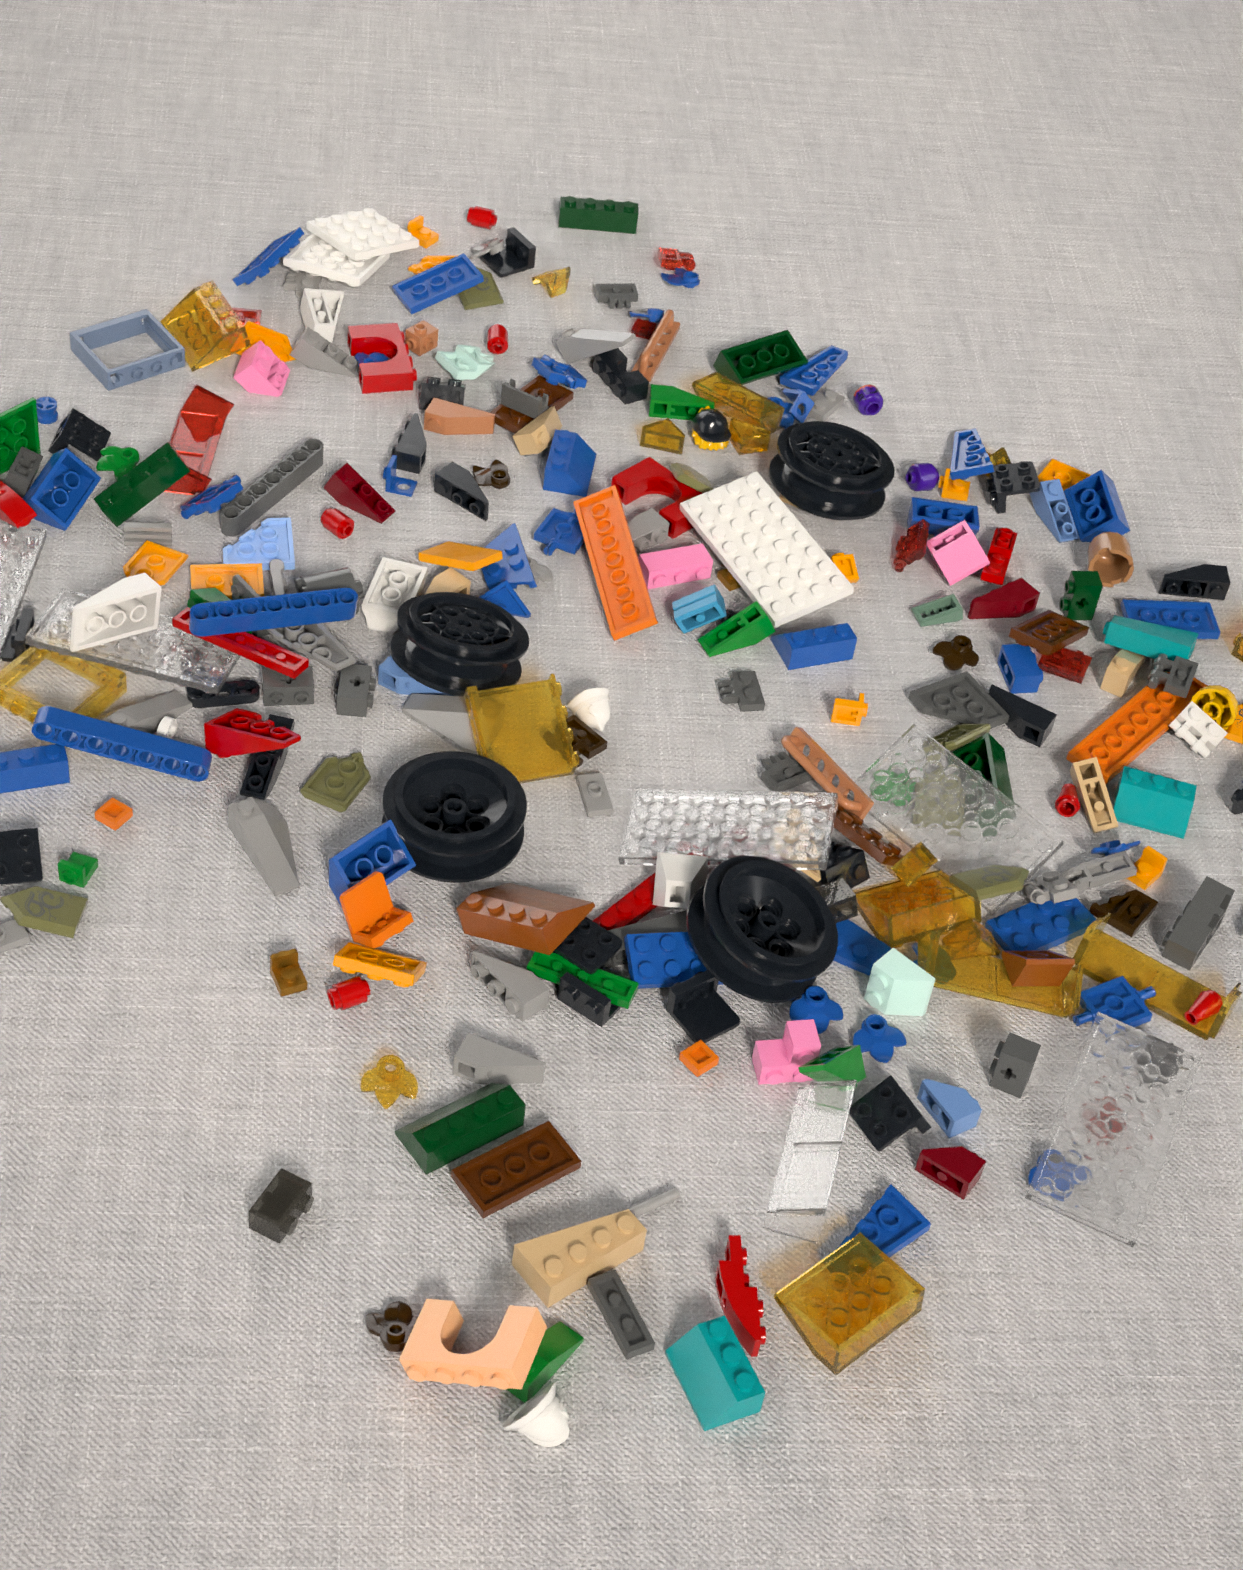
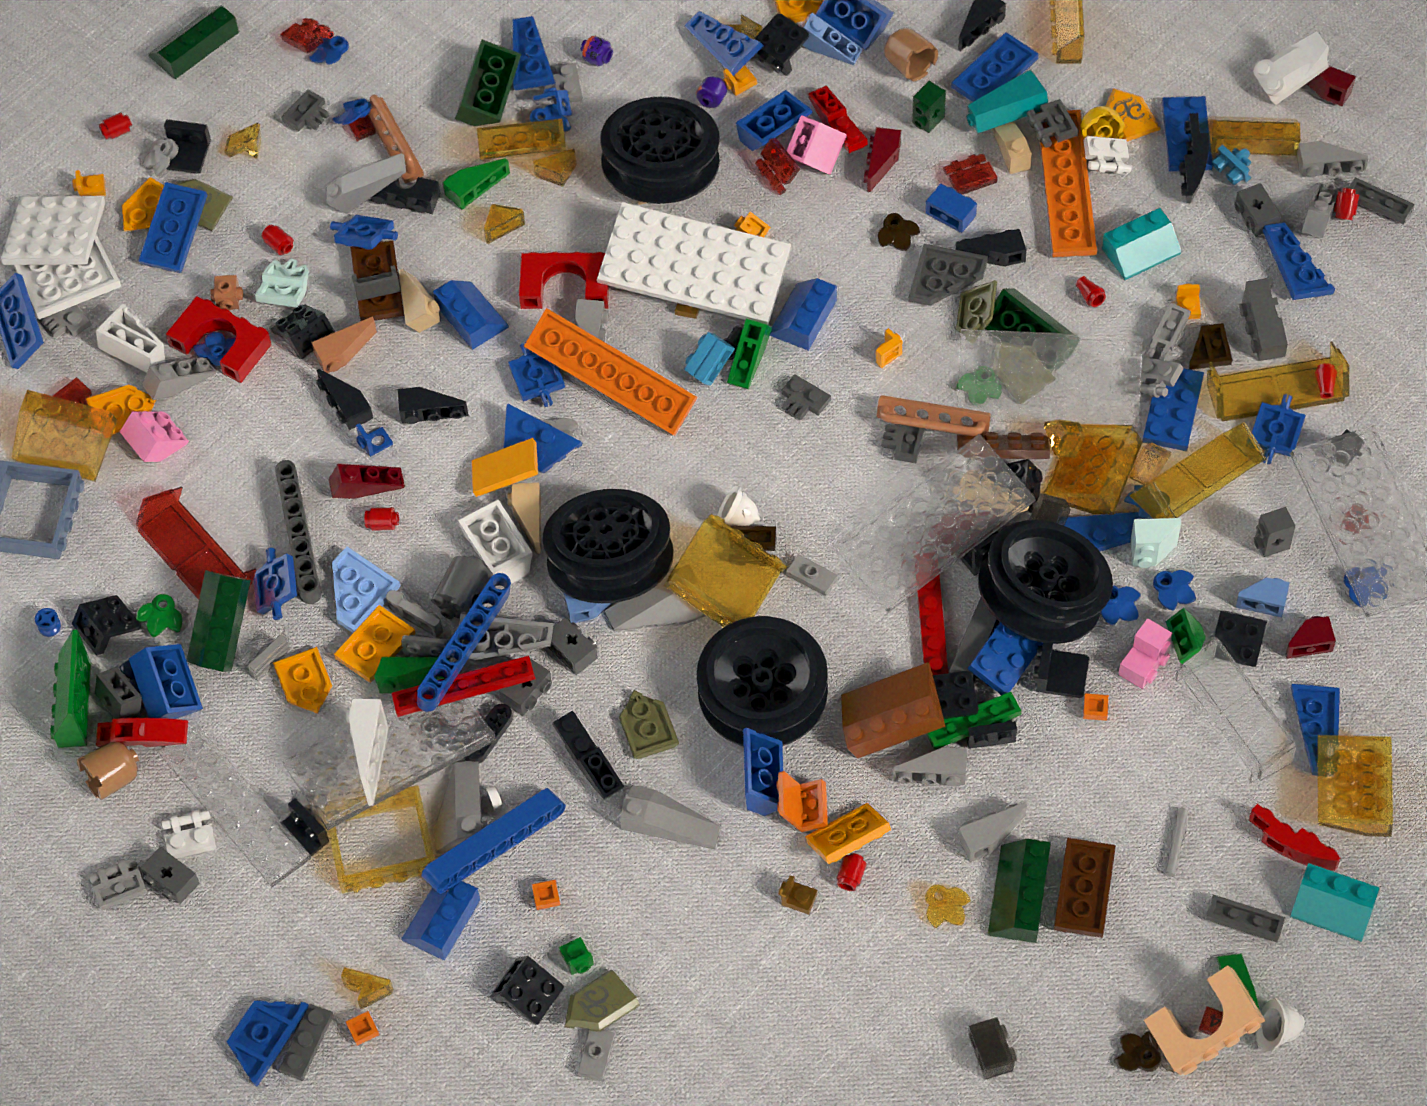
camera: 35 degrees left, 15 degrees up
red wedge [204,708,301,758] -> none
dark brown plate [473,460,511,489] -> none
blue tile [479,580,531,618] -> none
tan wedge [512,1209,647,1308] -> none
bright pink brick [639,543,713,589] -> none
white slope [653,852,708,909] -> none
olive tile [670,463,714,493] -> none
black hair [692,406,732,451] -> none
sand green slope [911,593,963,627] -> none
olive tile [949,864,1029,901] -> none
dark orange slope [1001,950,1075,987] -> none
reddish brown plate [1008,610,1089,655] -> none
tan slope [1070,757,1118,833] -> none
blue plate [1091,840,1141,856] -> none

